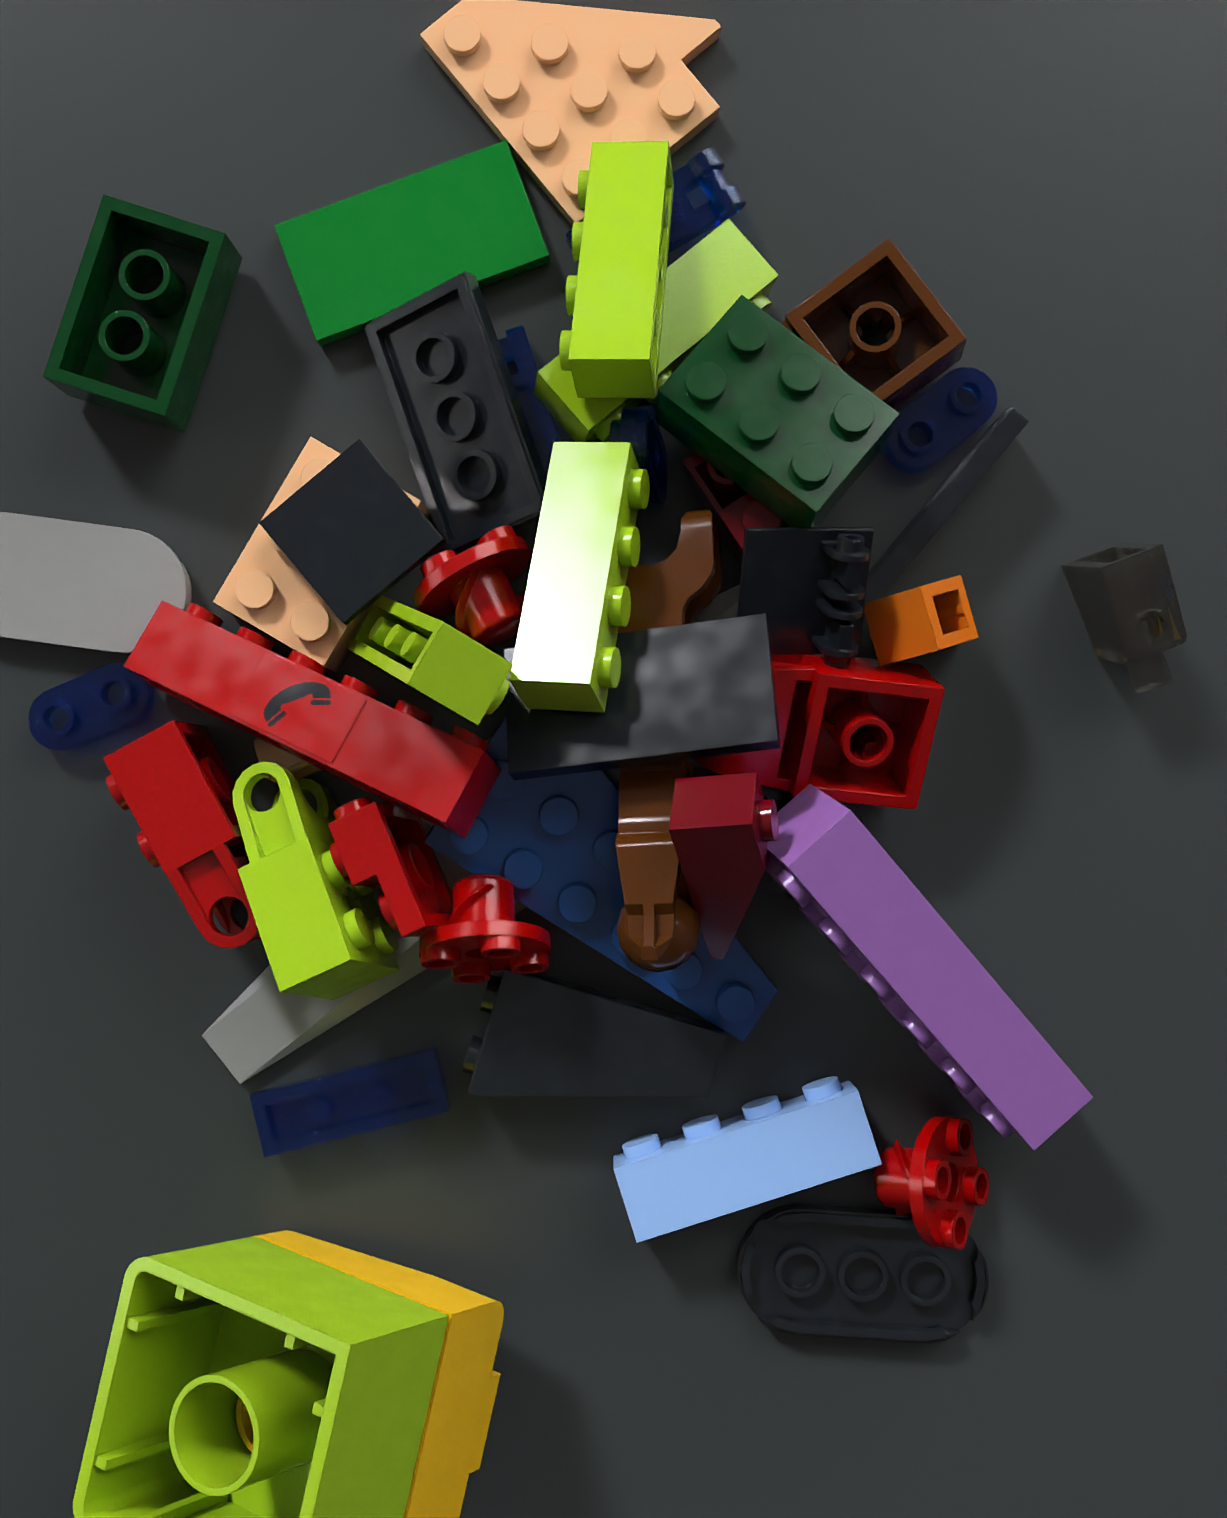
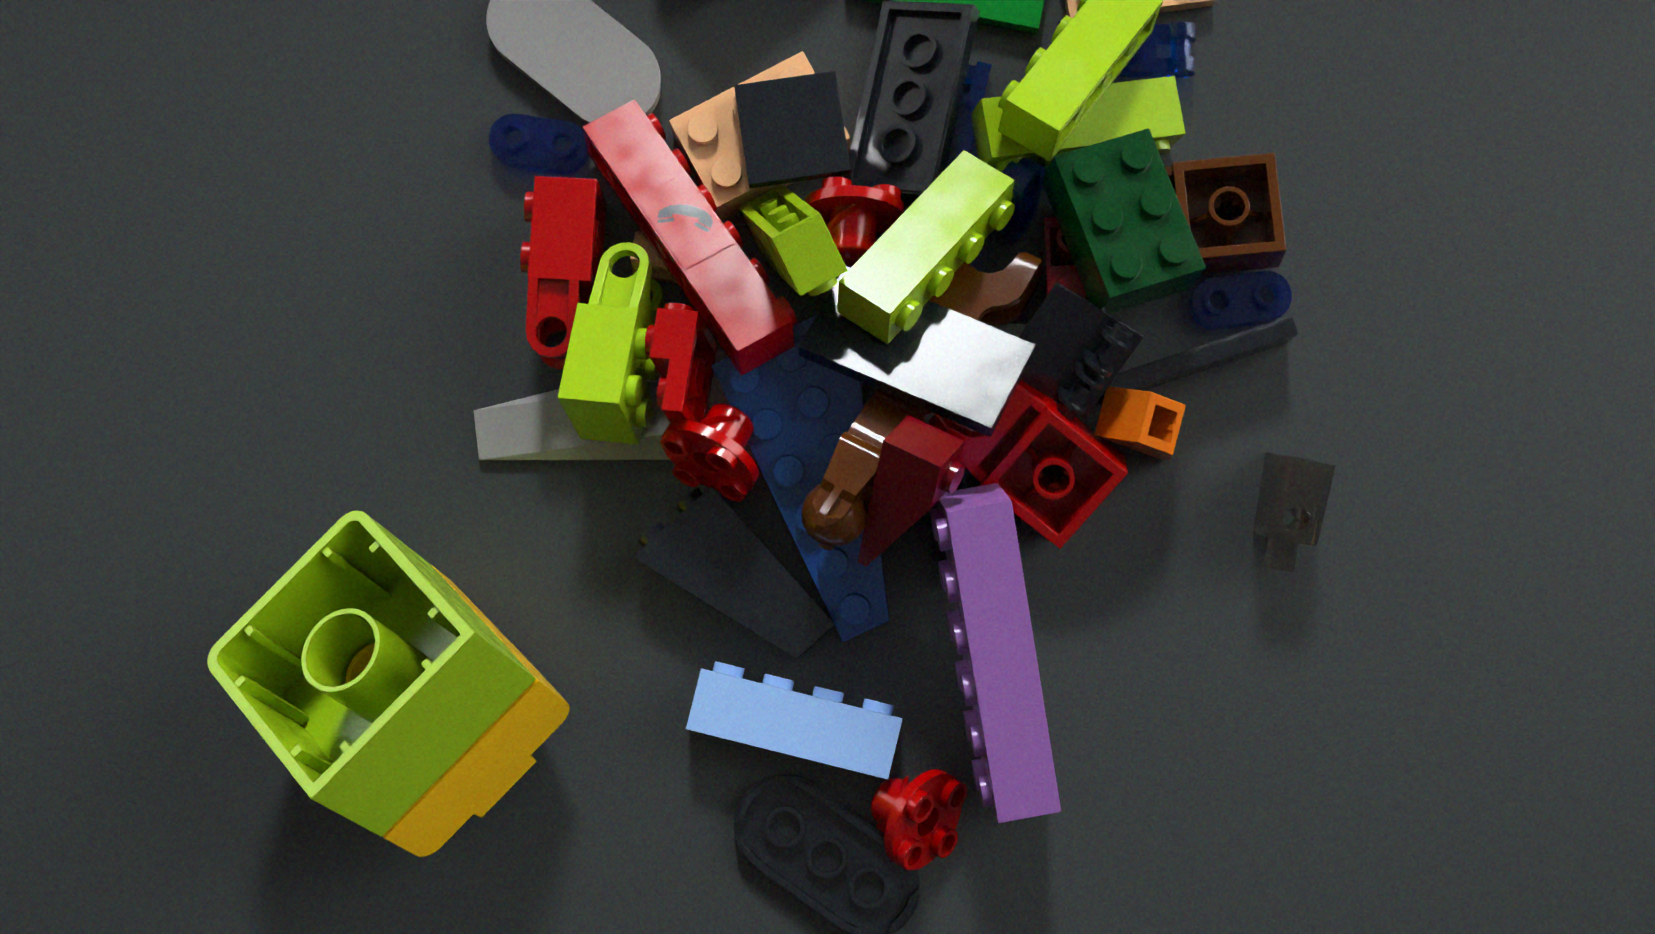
camera: 25 degrees right, 5 degrees down
clear blue plate [250,1046,451,1158] -> none

